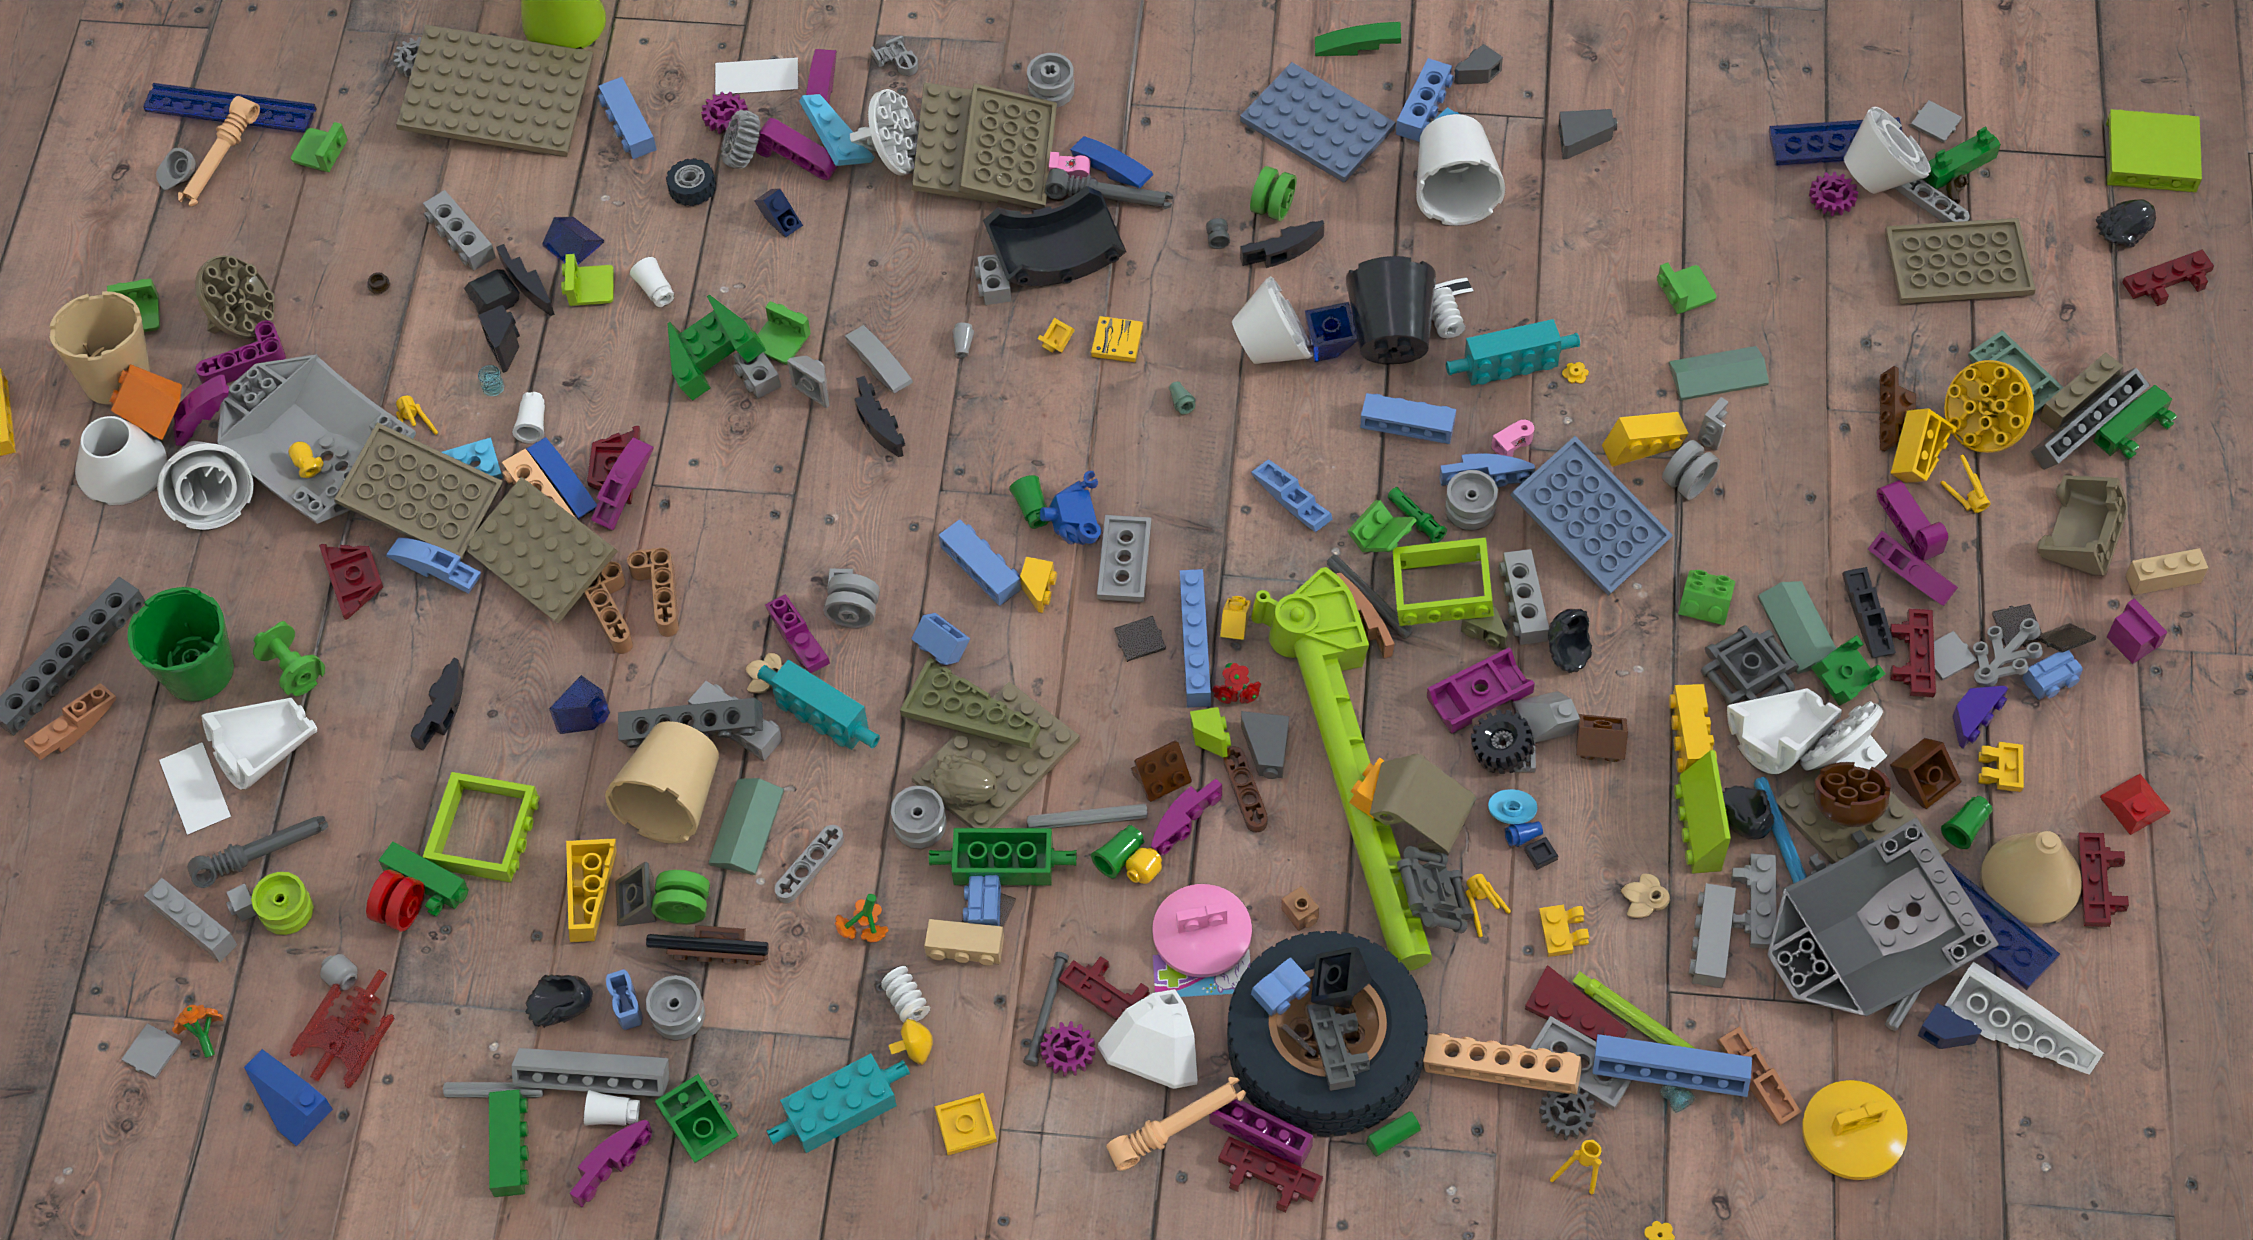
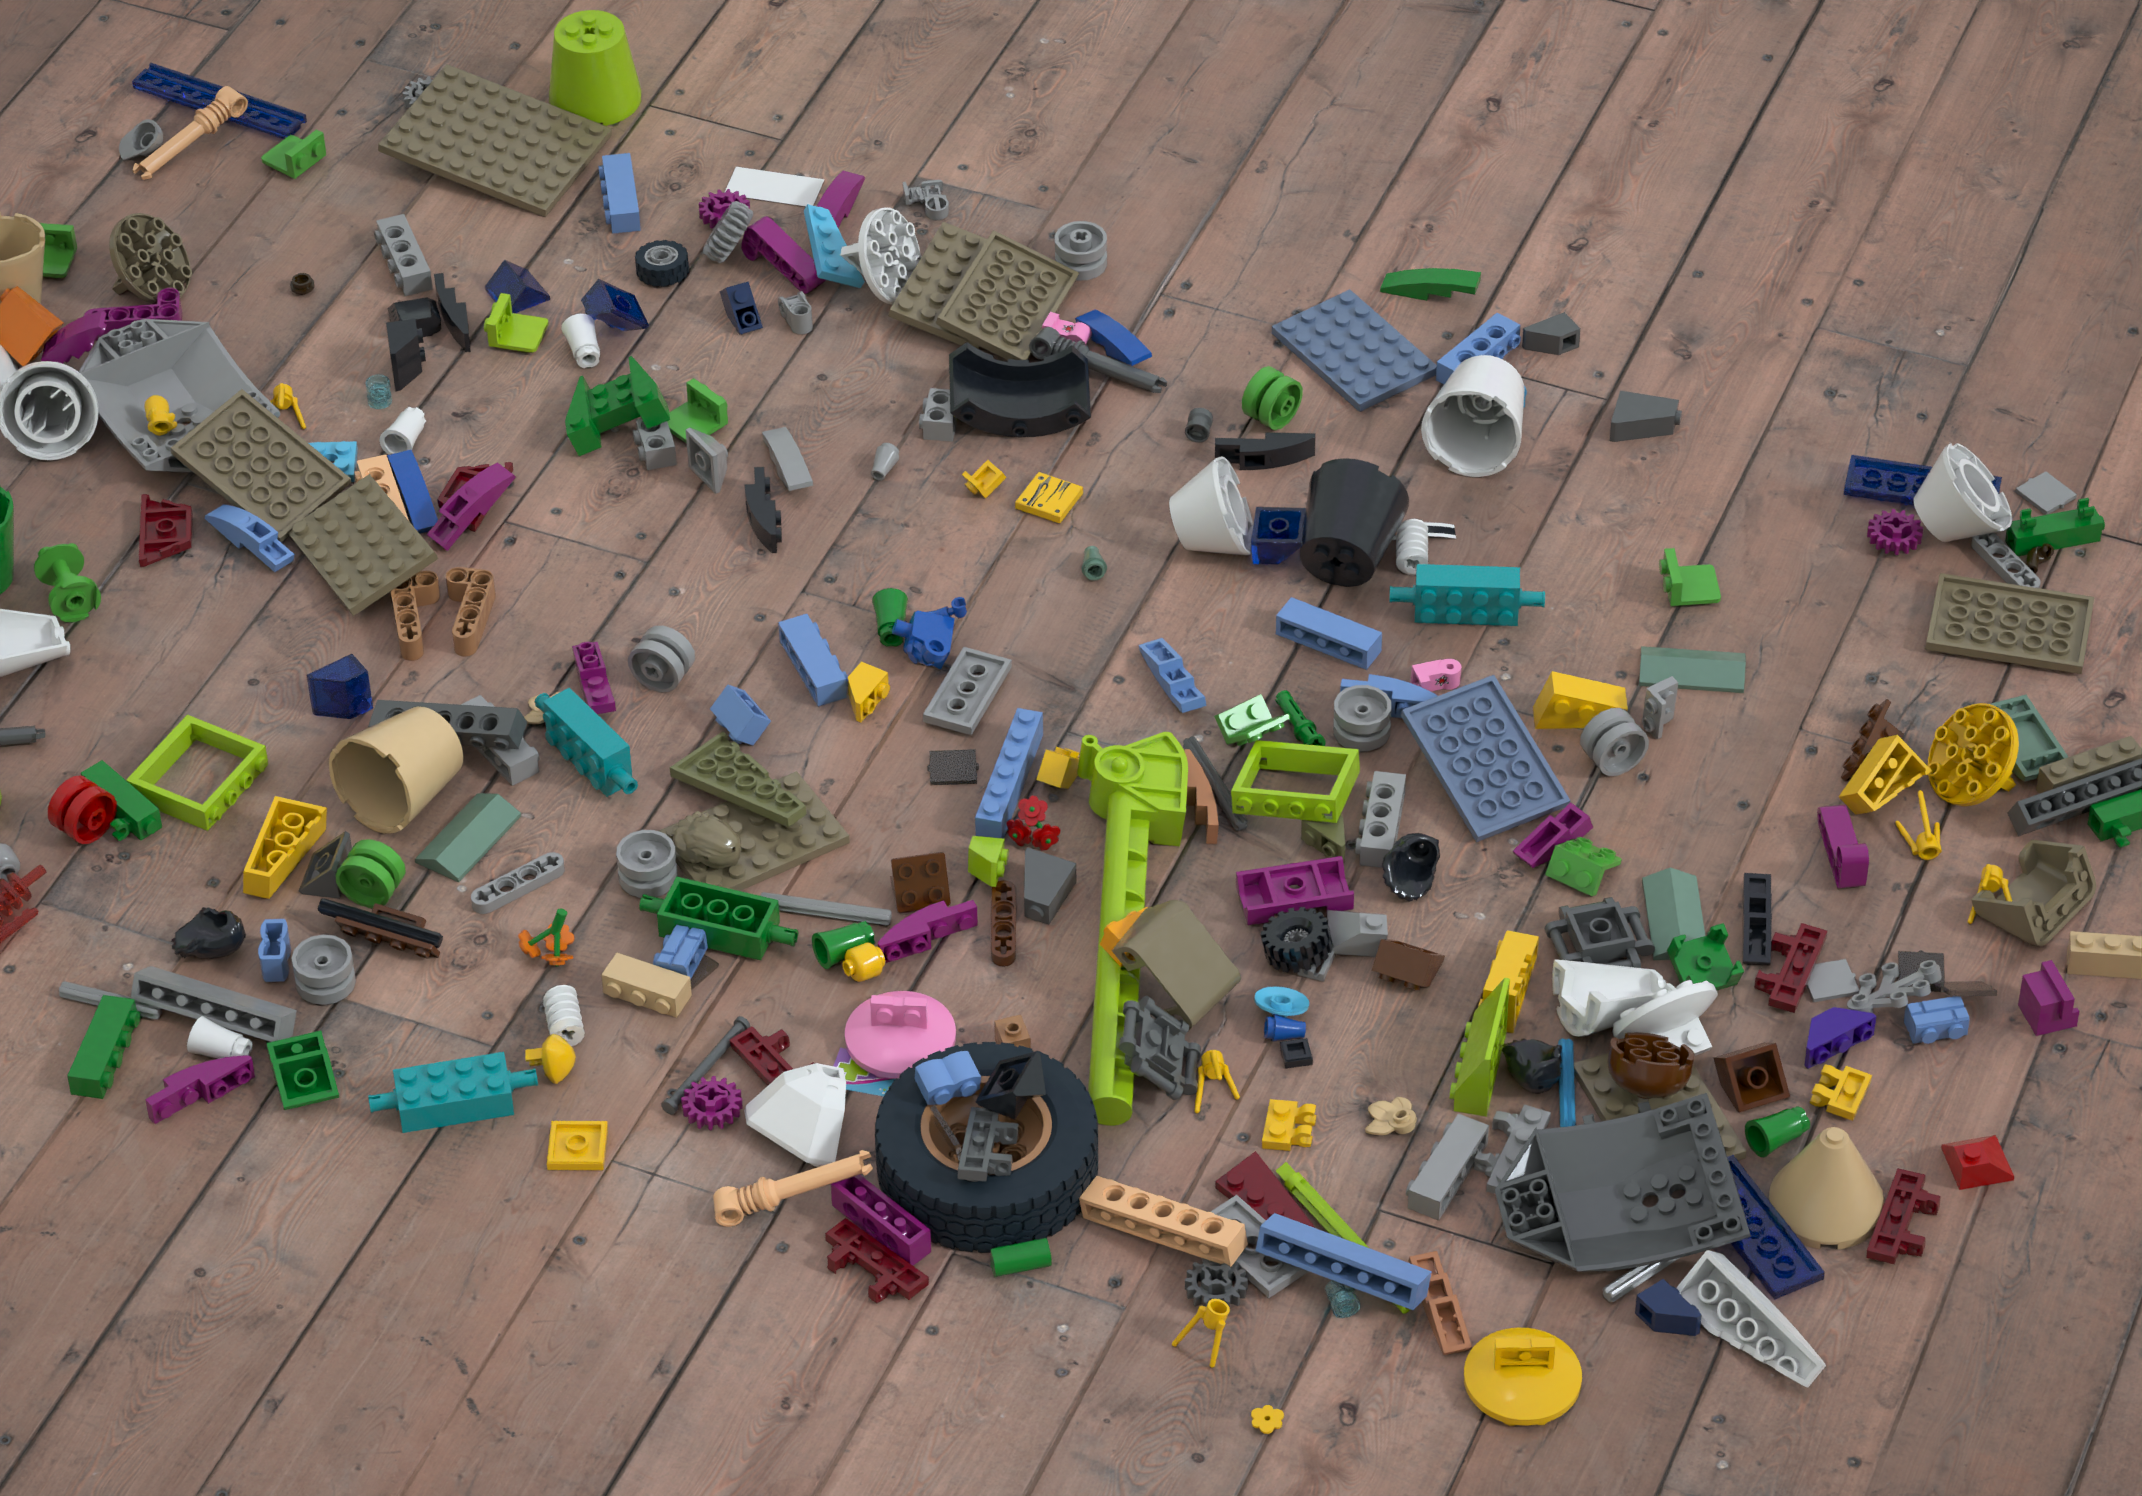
camera: 15 degrees right, 15 degrees down
black slope [411,657,463,751] -> none
yellow plant [1562,362,1589,384] -> none
magenta slope [1868,530,1958,606] -> none
none -> clear blue slope [581,279,649,331]
none -> light grey piece [778,291,813,335]
none -> magenta slope [1513,802,1593,868]
none -> yellow plant [1968,864,2012,924]

